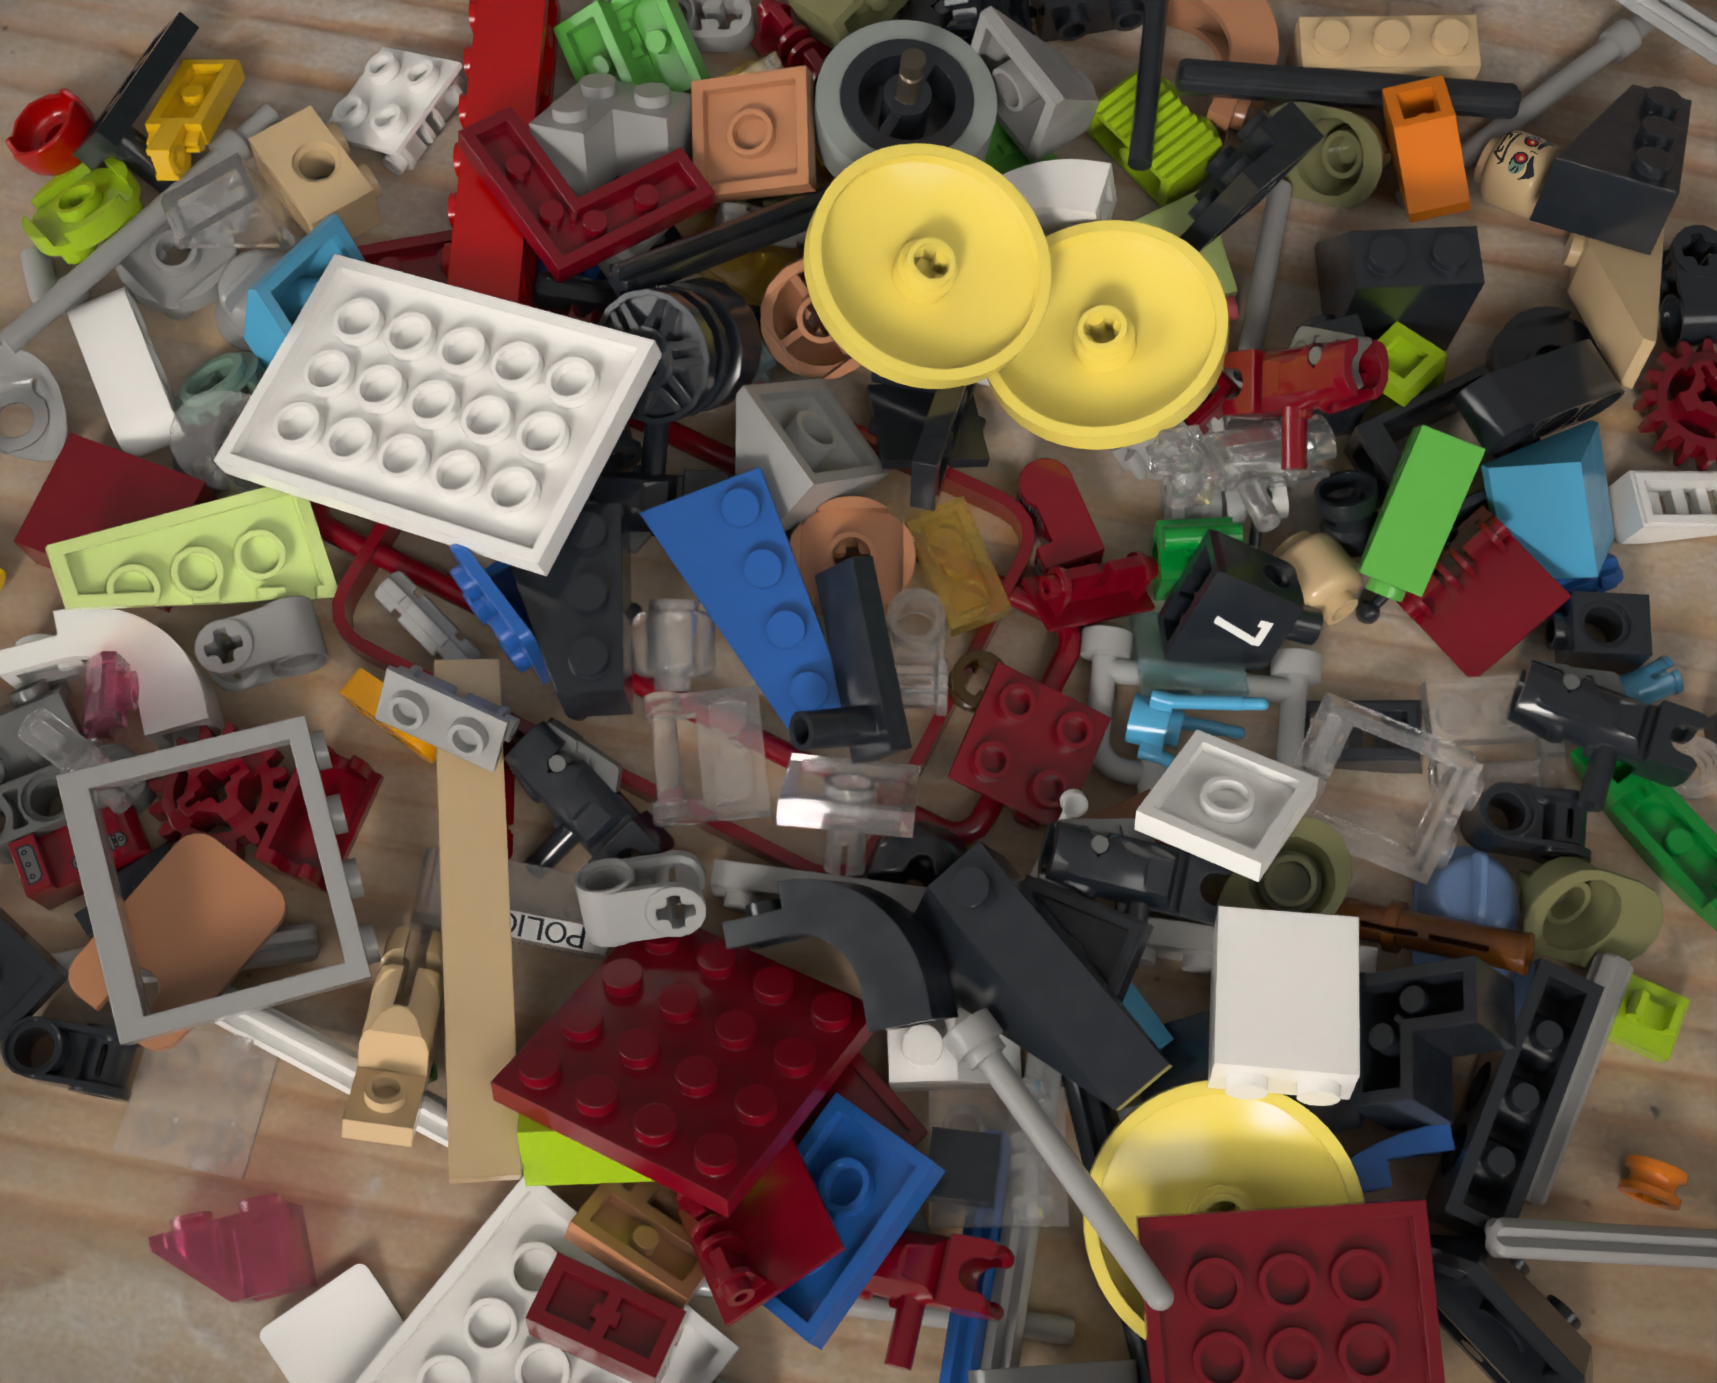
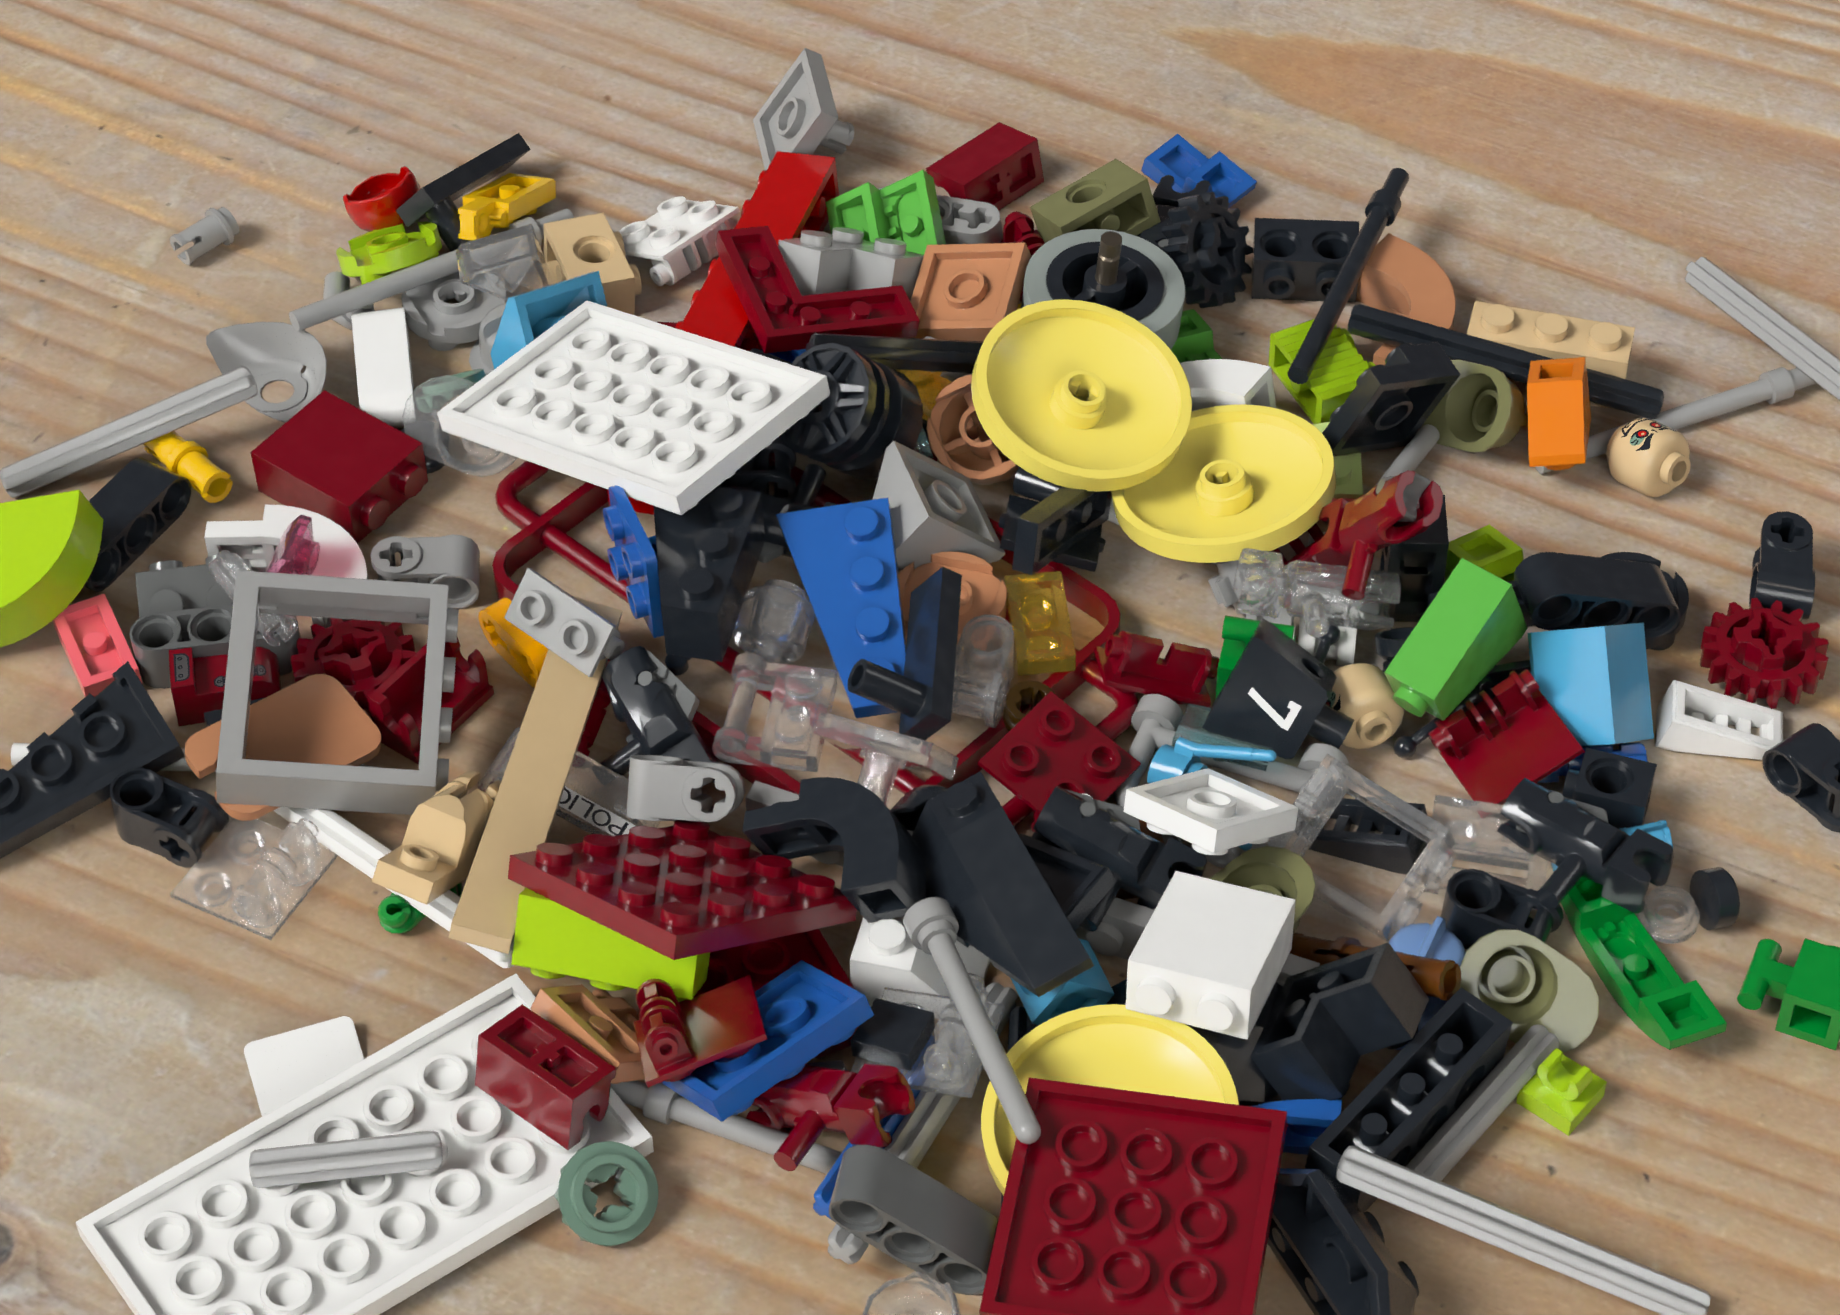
camera: 15 degrees right, 25 degrees down
yellowish green wing [45,487,338,611] -> none
clear pink slope [148,1193,317,1304] -> none
light grey axle [375,571,483,660] -> none
light grey slope [971,6,1100,164] -> none
dark red leg [1016,458,1105,576] -> none
black slope [1314,226,1485,351] -> none
black wedge [1530,84,1692,255] -> none
tan slope [1562,227,1665,389] -> none
orange bush [1617,1154,1689,1211] -> none

